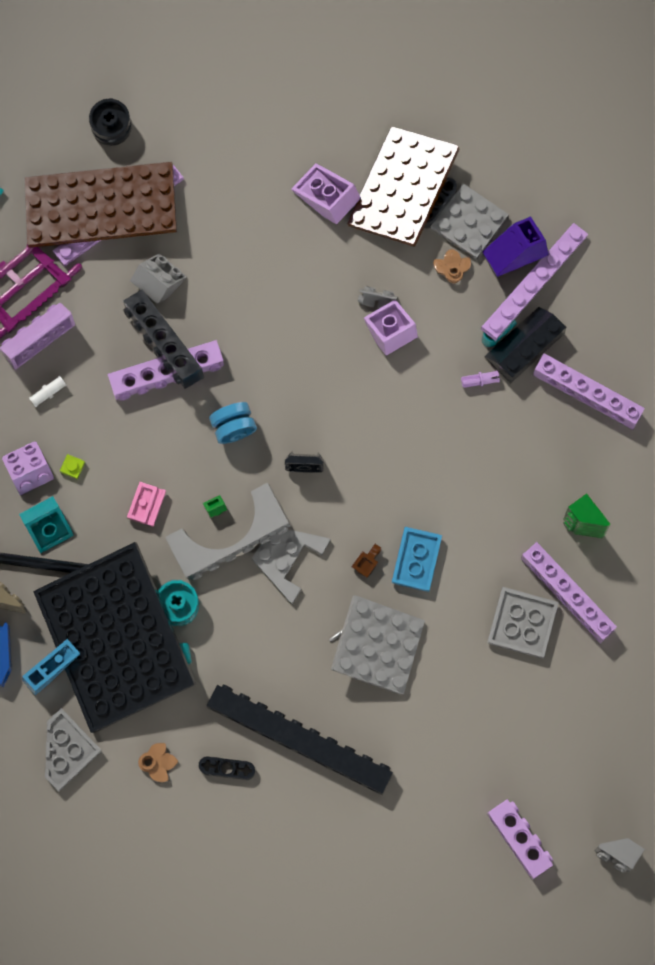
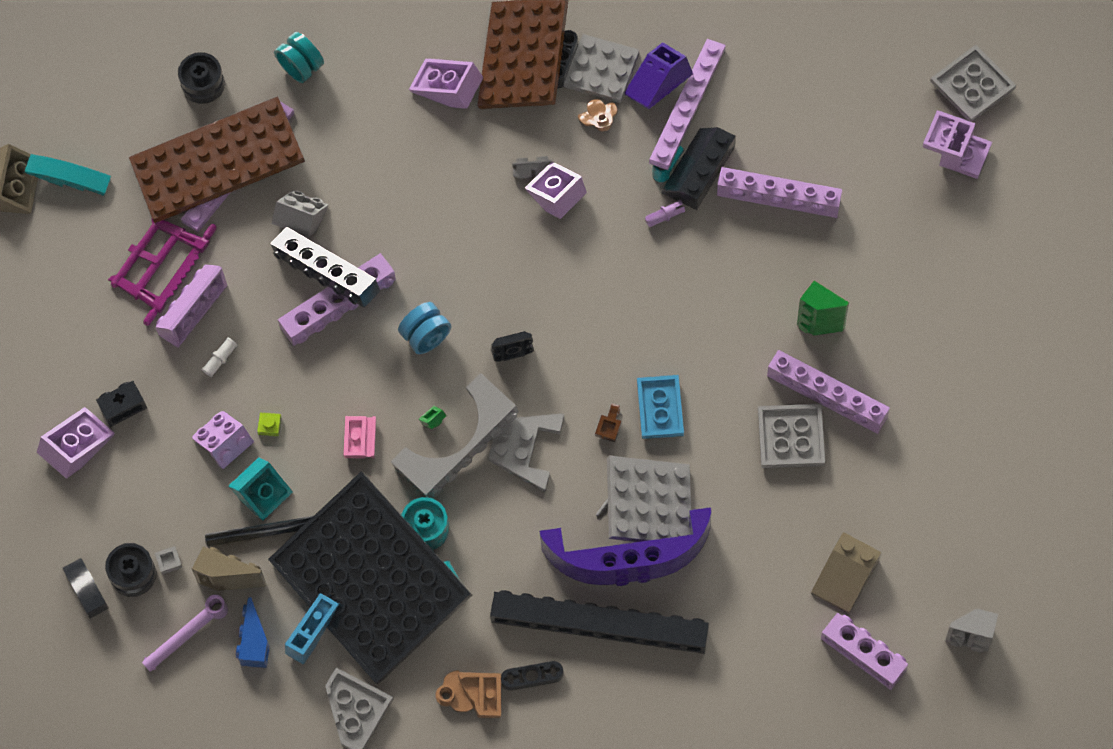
camera: 15 degrees left, 10 degrees down
none -> teal wheel [274,32,325,83]
none -> medium nougat wing [458,672,501,718]
none -> dark purple slope [540,507,712,586]
none -> dark tan slope [811,532,881,614]

